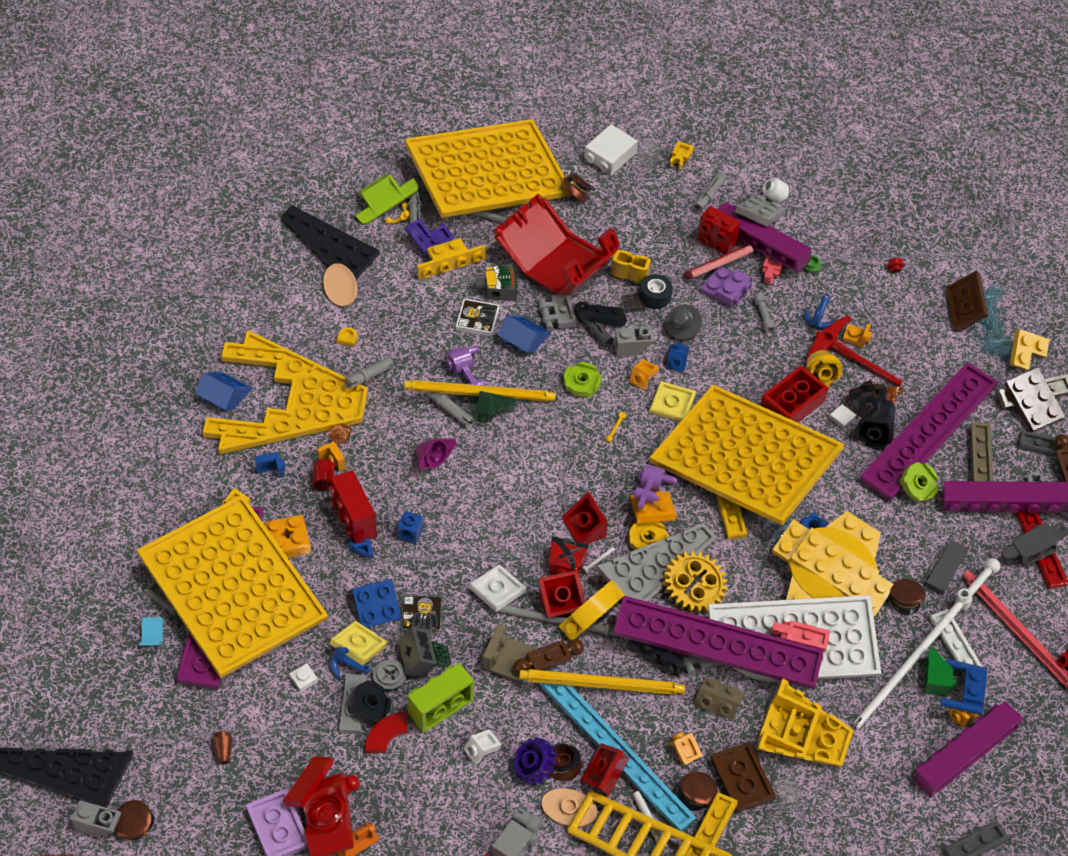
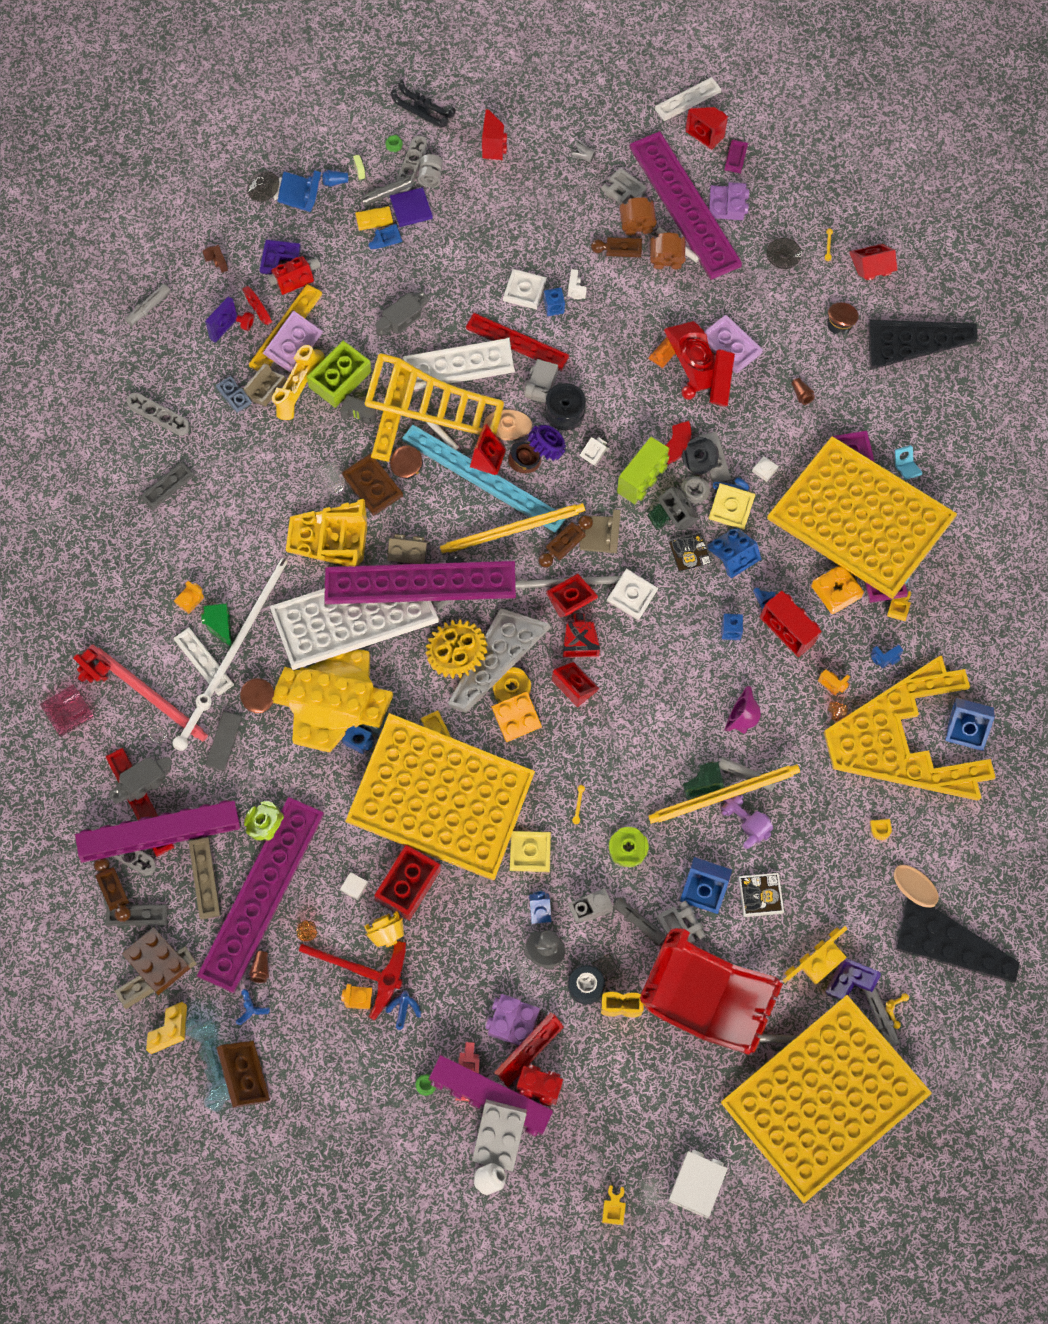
camera: 165 degrees right, 15 degrees up
light grey slope [71,800,121,837] -> none
red piece [312,459,335,491] -> none
light grey pin [344,357,394,389] -> none
lime plate [354,173,418,225] -> none
torso [475,263,518,301] -> none
yellow arch [559,579,626,640] -> none
copper piece [563,173,595,202] -> none
black hinge [575,301,627,326] -> none
white piece [581,547,615,574] -> none
light orange bracket [629,359,660,390] -> none
medium lavender piece [631,464,678,509] -> none
light orange bracket [668,731,703,765] -> none
light grey pin [693,172,727,212] -> none
light grey bar [753,293,776,333] -> none
coral hinge [770,620,830,652] -> none
black plate [848,381,887,407] -> none
black cone [855,400,896,449] -> none
red plate [887,258,905,273] -> none
magenta brick [913,701,1023,797] -> none
blue plate [940,659,988,715] -> none
none -> blue piece [236,989,270,1025]
none -> copper cone [249,951,269,983]
none -> black wheel [545,383,586,431]

